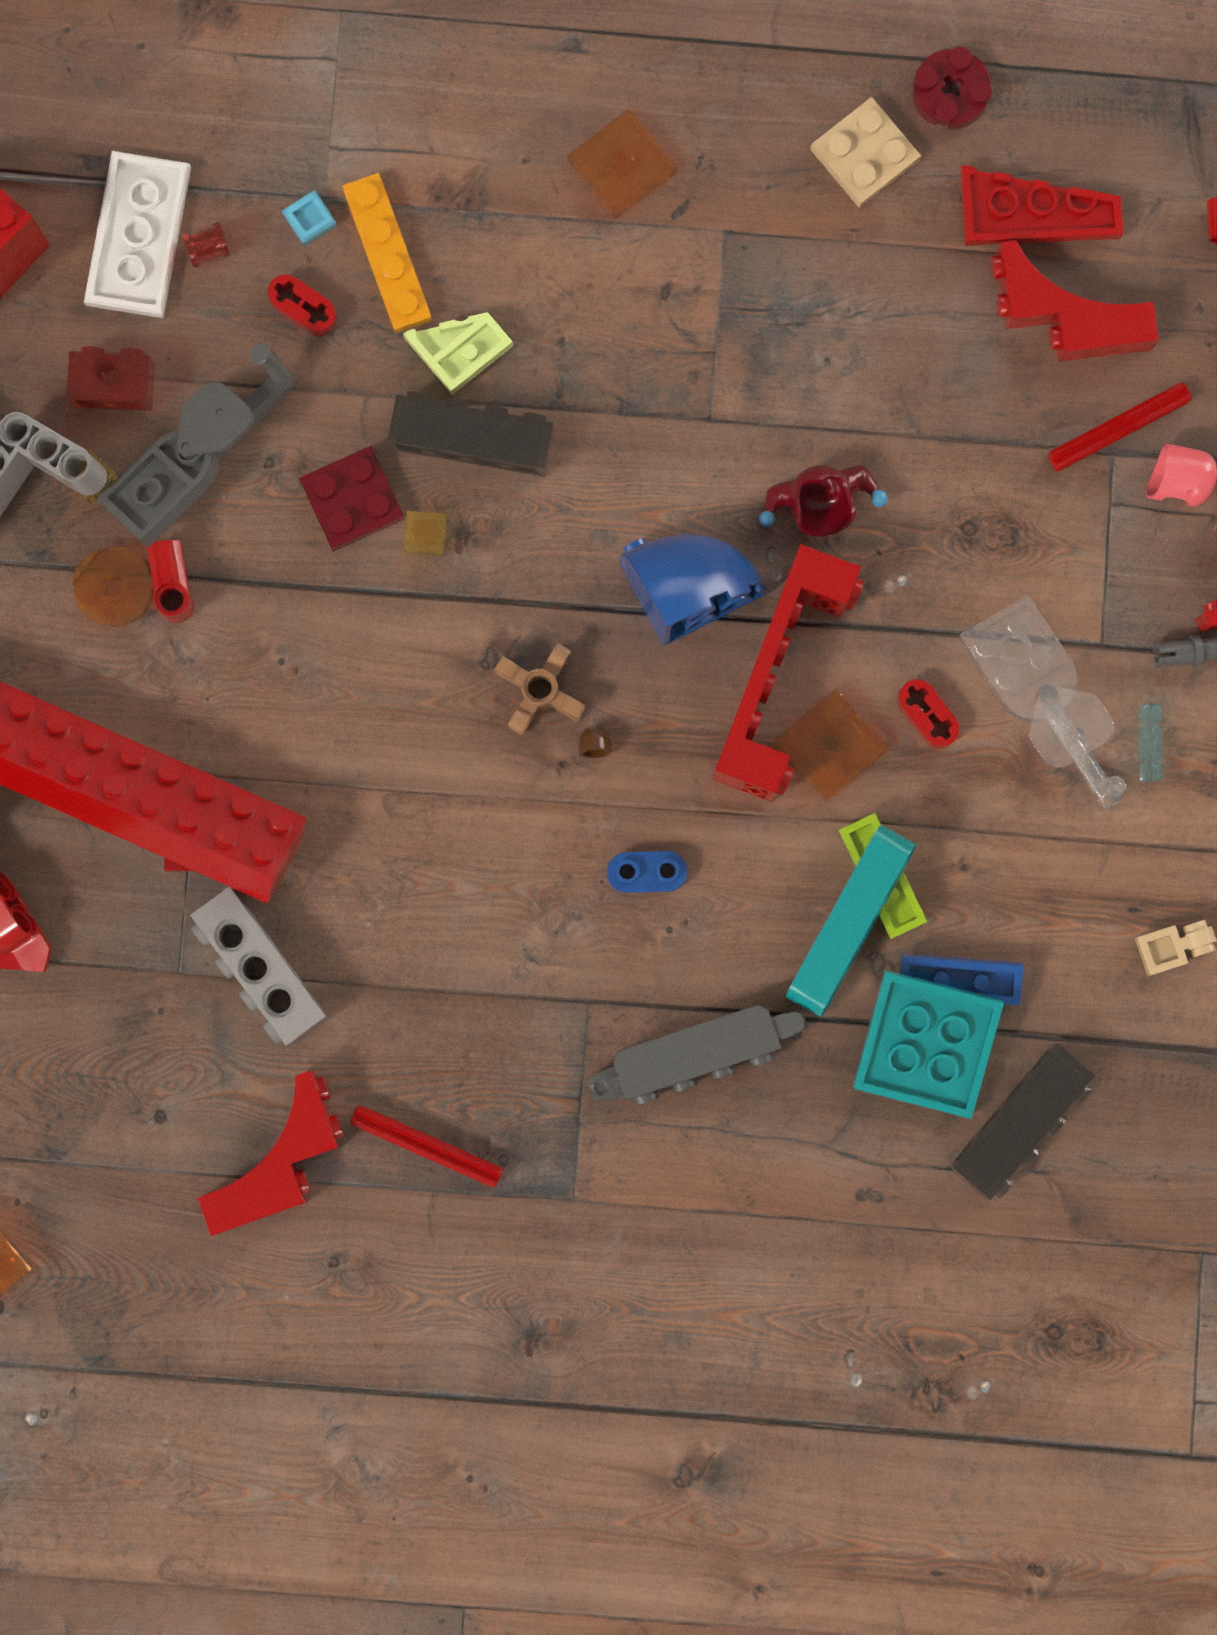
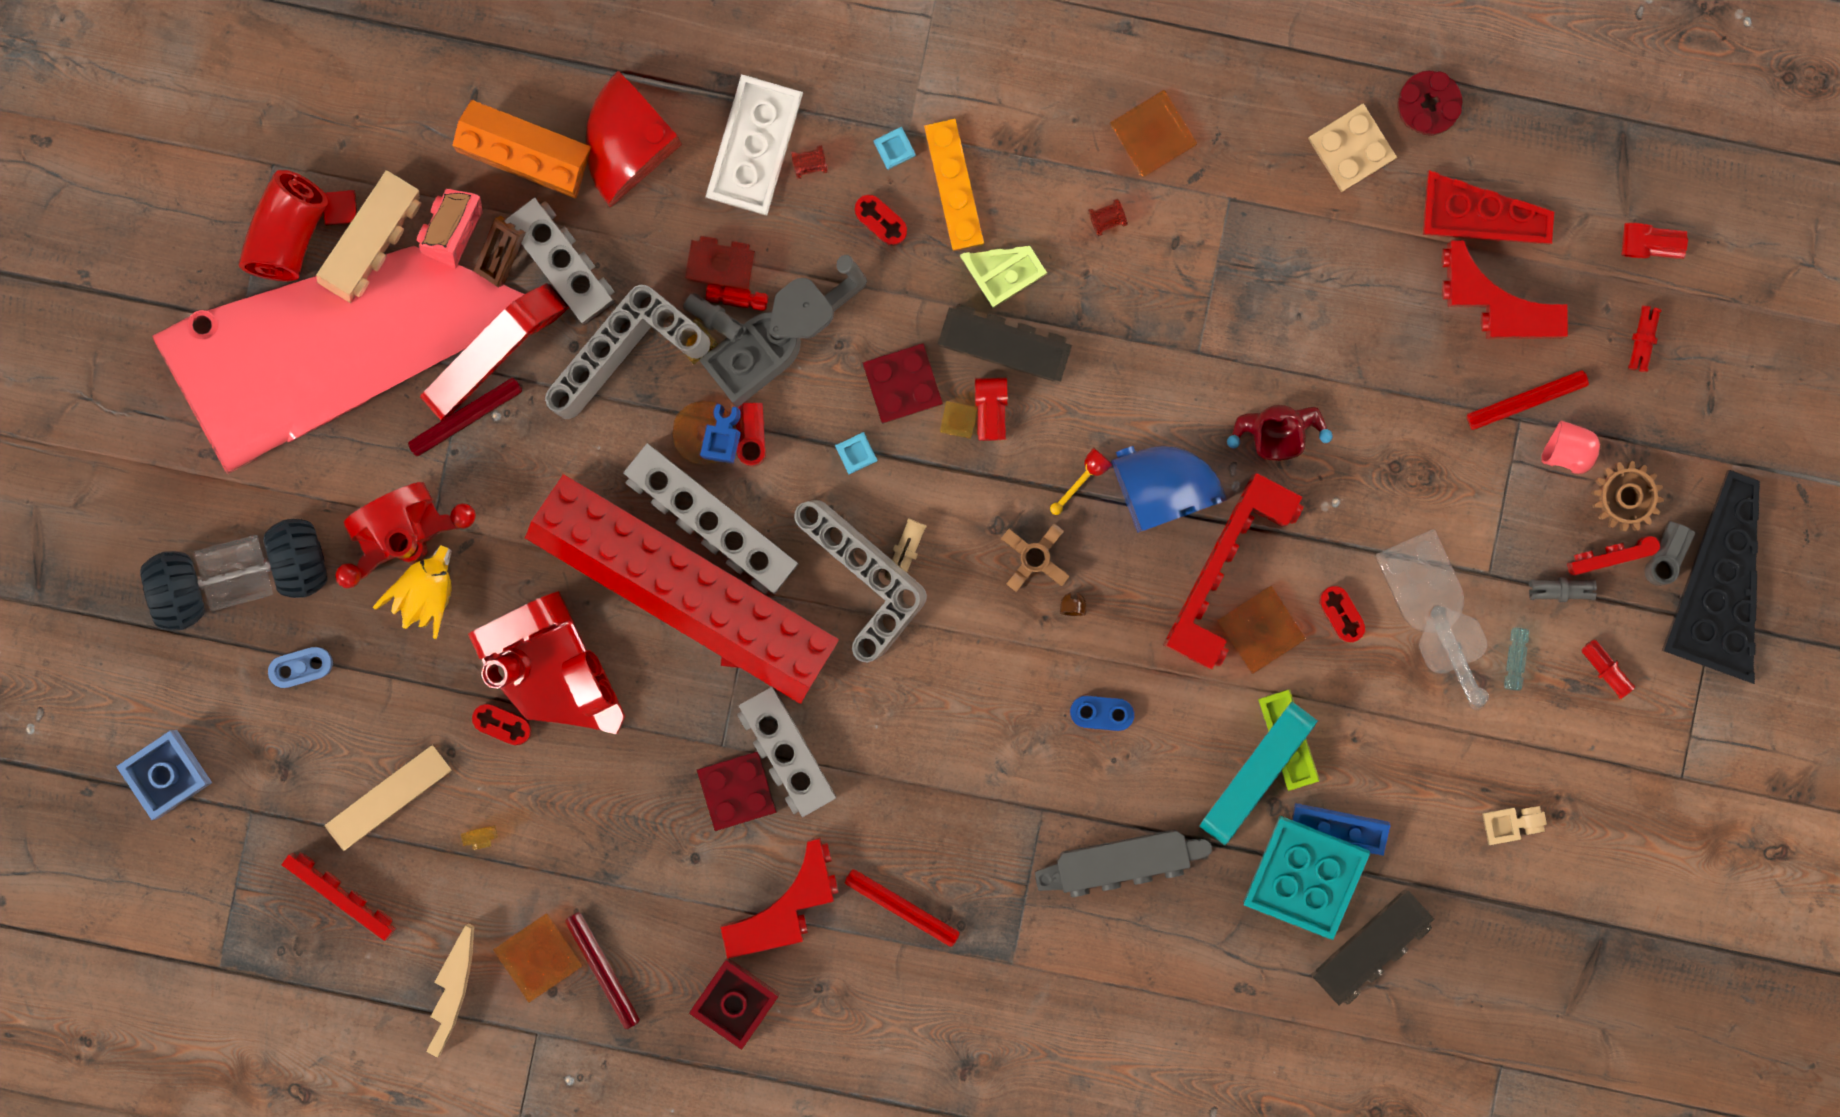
camera: 20 degrees right, 5 degrees up
none -> dark red axle [565,912,640,1029]
none -> light grey brick [623,443,799,595]
none -> dark grey pin [683,293,746,343]
none -> dark red brick [689,958,780,1050]
none -> dark red plate [697,751,777,831]
none -> blue plate [700,404,741,464]
none -> red axle [705,284,769,311]
none -> light grey beam [794,500,927,663]
none -> medium azure tile [835,432,878,475]
none -> tan pin [884,518,927,581]
none -> red piece [975,377,1008,441]
none -> hinge [1050,448,1113,515]
none -> clear red bush [1088,199,1128,237]

